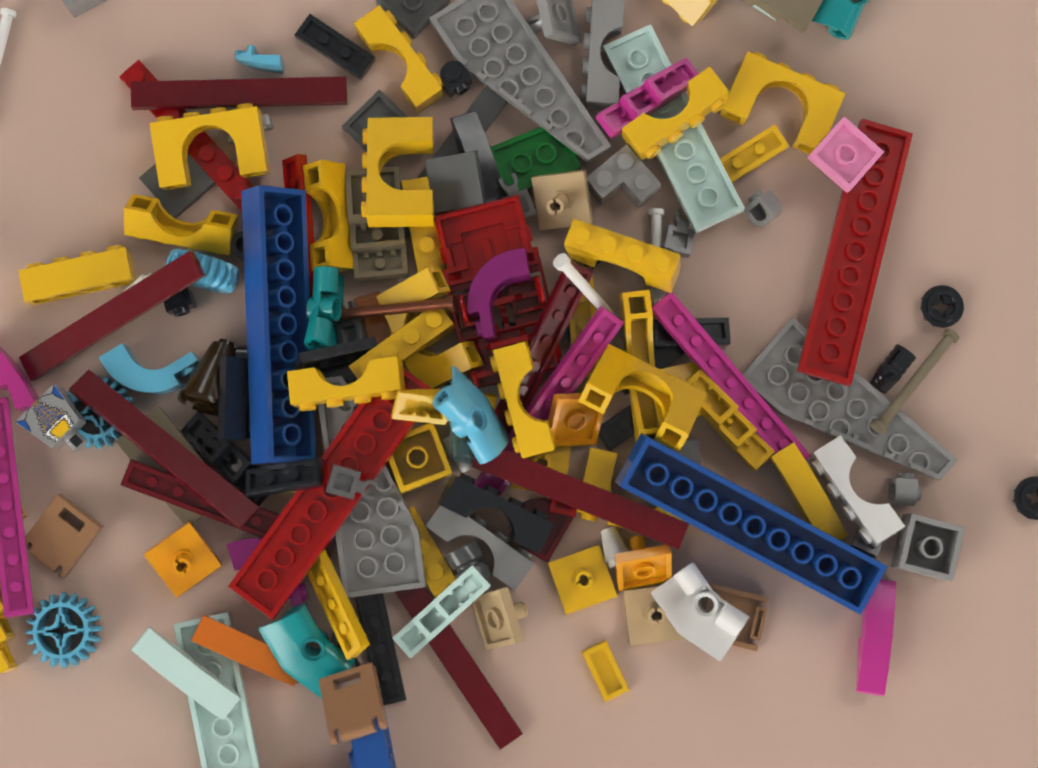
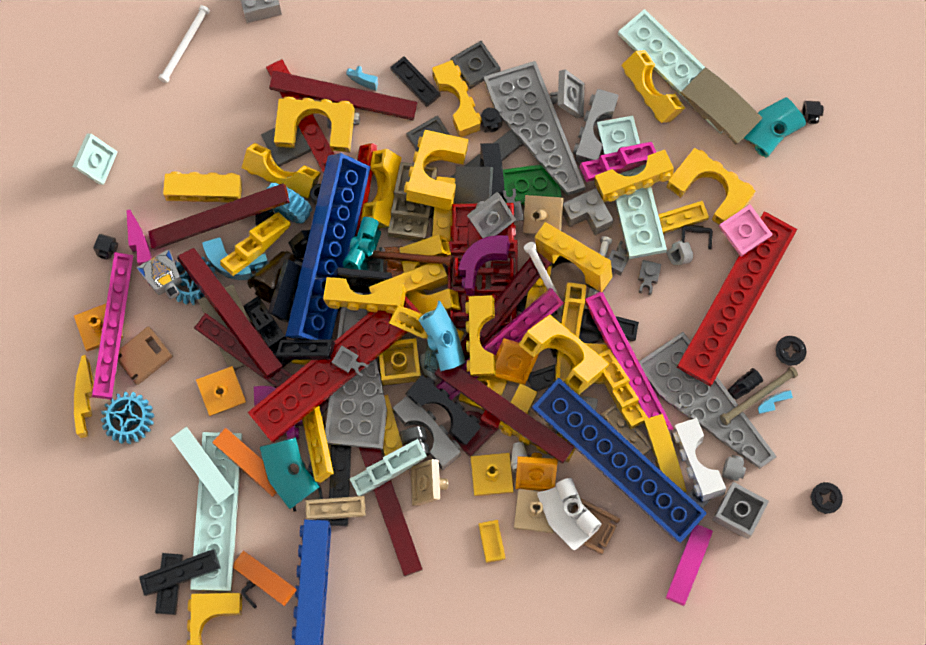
camera: 20 degrees right, 10 degrees down
medium nougat container [319,662,388,745] -> none
none -> yellow slope [220,212,291,276]
none -> black bracket [288,230,310,258]
none -> tan tile [305,496,366,520]
none -> light grey tile [467,192,516,239]
none -> tan tile [601,404,652,455]
none -> flat silver plate [638,260,661,296]
none -> black piece [681,225,713,250]
none -> medium azure slope [758,390,793,414]

